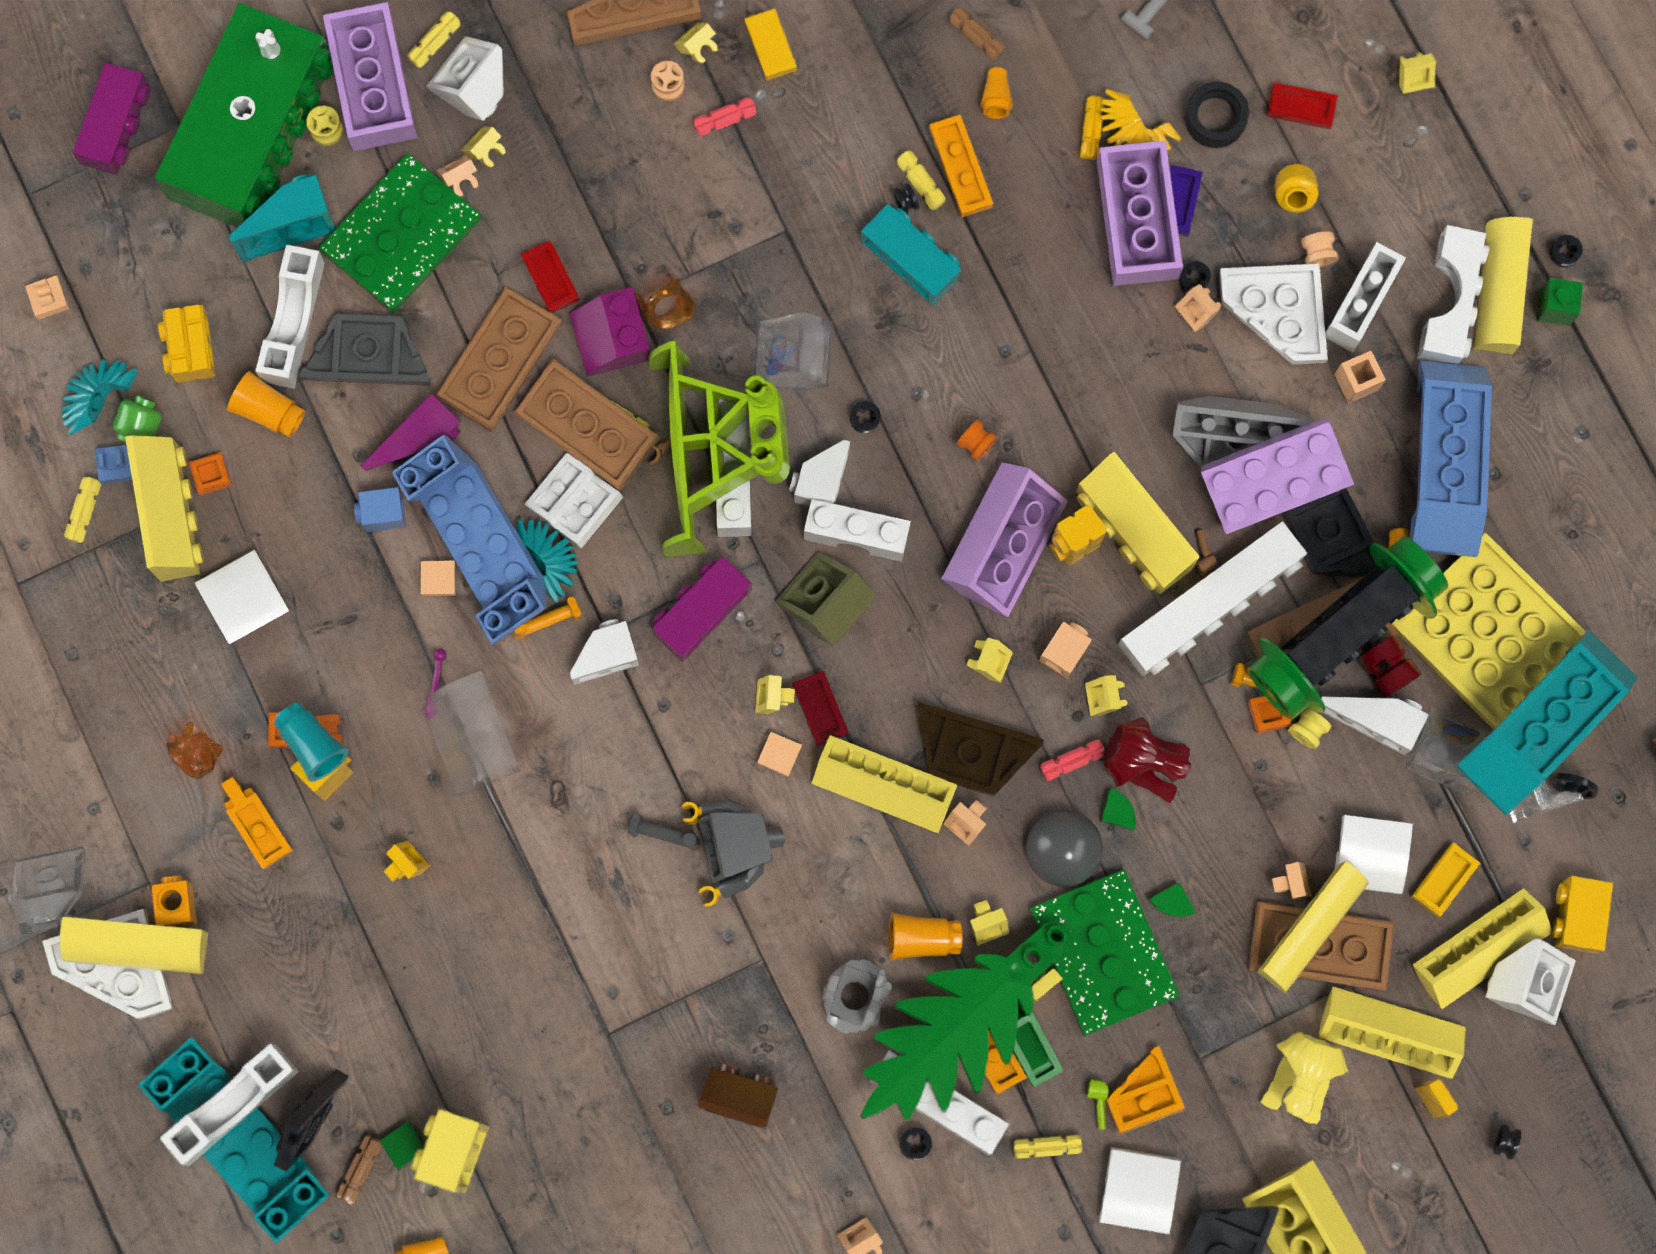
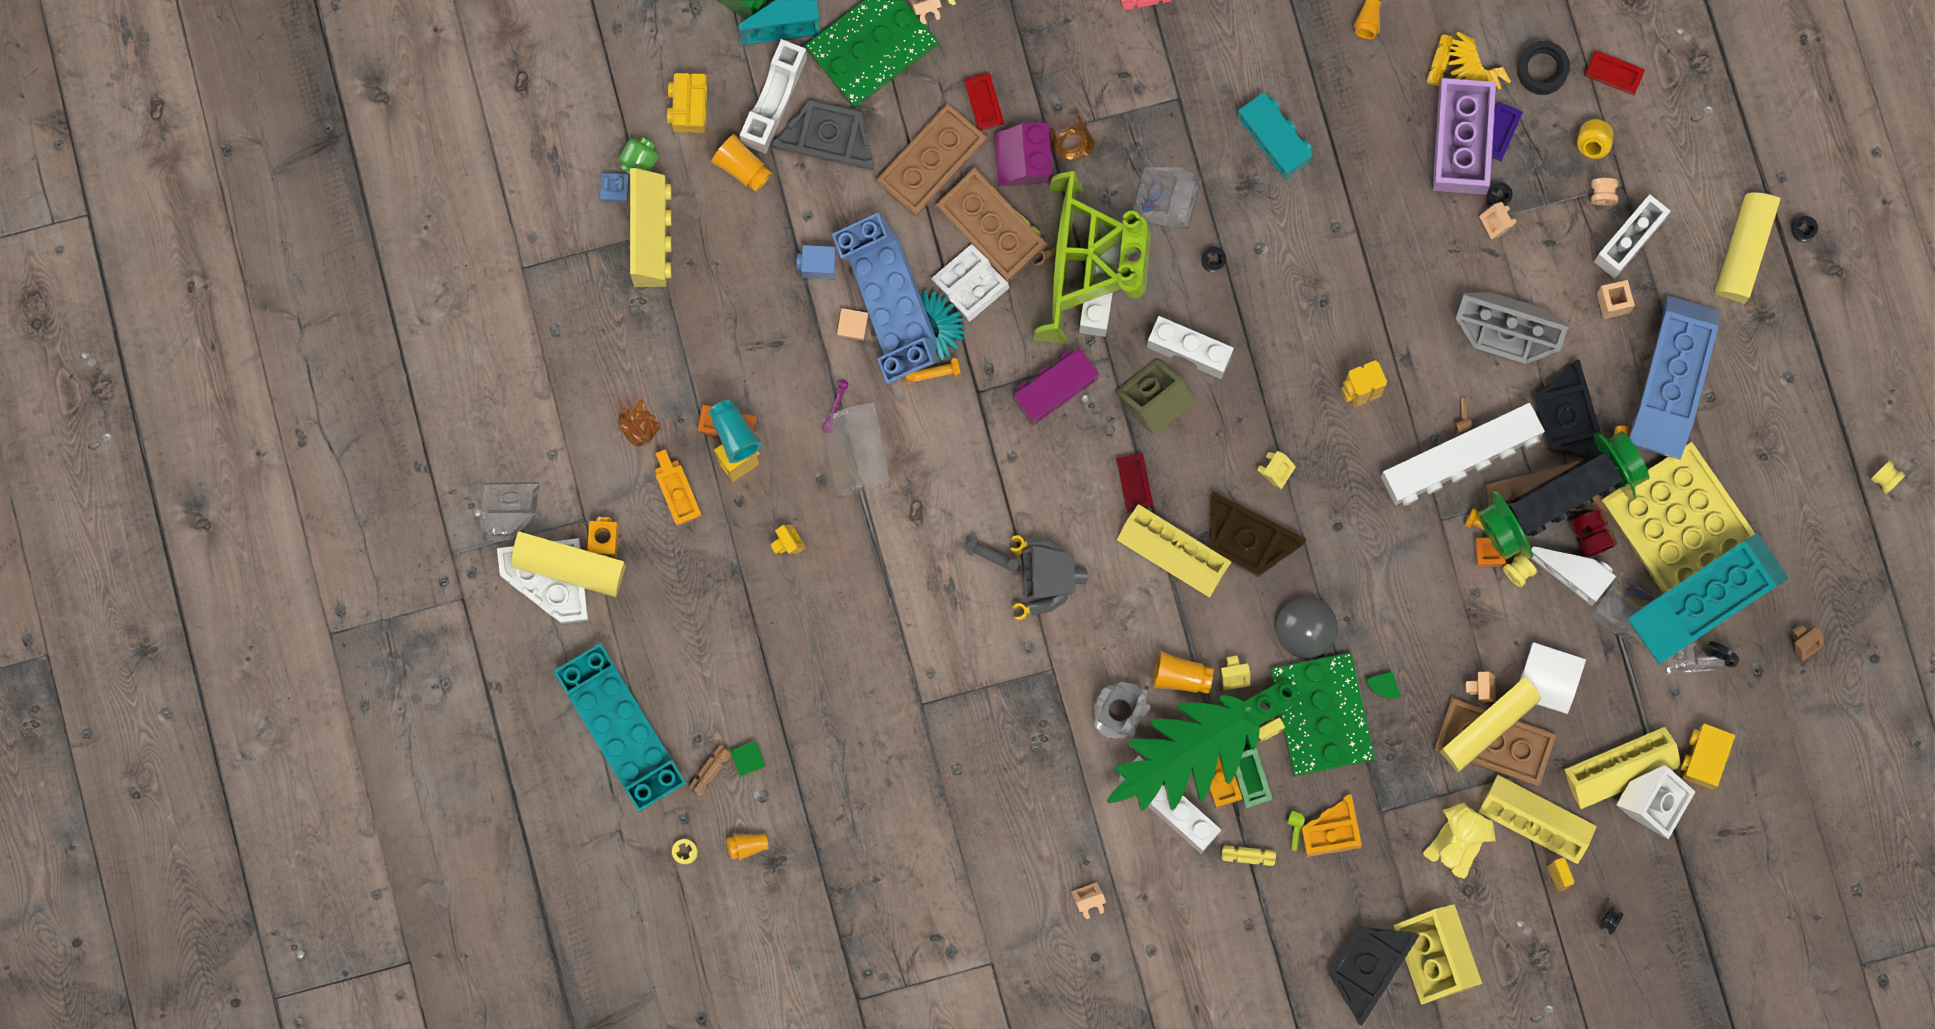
camera: 15 degrees right, 0 degrees up
light nougat tile [25,275,70,320] -> none
teal hair [61,360,138,435] -> none
light yellow axle [64,477,101,543] -> none
white arch [160,1043,299,1166] -> none
orange tile [188,452,232,496] -> none
white slope [195,549,289,644] -> none
black wing [274,1070,349,1172] -> none
magenta slope [361,393,461,471] -> none
light yellow brick [412,1109,490,1193] -> none
white slope [570,619,639,685] -> none
reddish brown slope [698,1063,778,1129] -> none
light yellow tile [755,675,795,715] -> none
light nougat tile [757,732,802,778] -> none
white slope [789,440,850,507] -> none
black bush [892,182,920,215] -> none
light yellow axle [897,150,945,210] -> none
black bush [900,1128,932,1160] -> none
light orange plate [929,114,993,218] -> none
lavender slope [941,462,1068,617] -> none
light nougat tile [943,800,987,846] -> none
orange wheel [956,419,998,462] -> none
light nougat brick [1039,622,1092,679] -> none
coral axle [1040,740,1106,781] -> none
light yellow slope [1076,452,1200,595] -> none
light yellow tile [1085,675,1128,716] -> none
white slope [1099,1147,1181,1234] -> none
green tile [1101,788,1136,831] -> none
dark red piece [1103,716,1192,803] -> none
lavender brick [1201,416,1354,534] -> none
white plate [1219,264,1328,365] -> none
light yellow tile [1399,53,1436,94] -> none
yellow tile [1411,842,1481,918] -> none
white arch [1417,225,1489,364] -> none
green brick [1537,278,1583,326] -> none

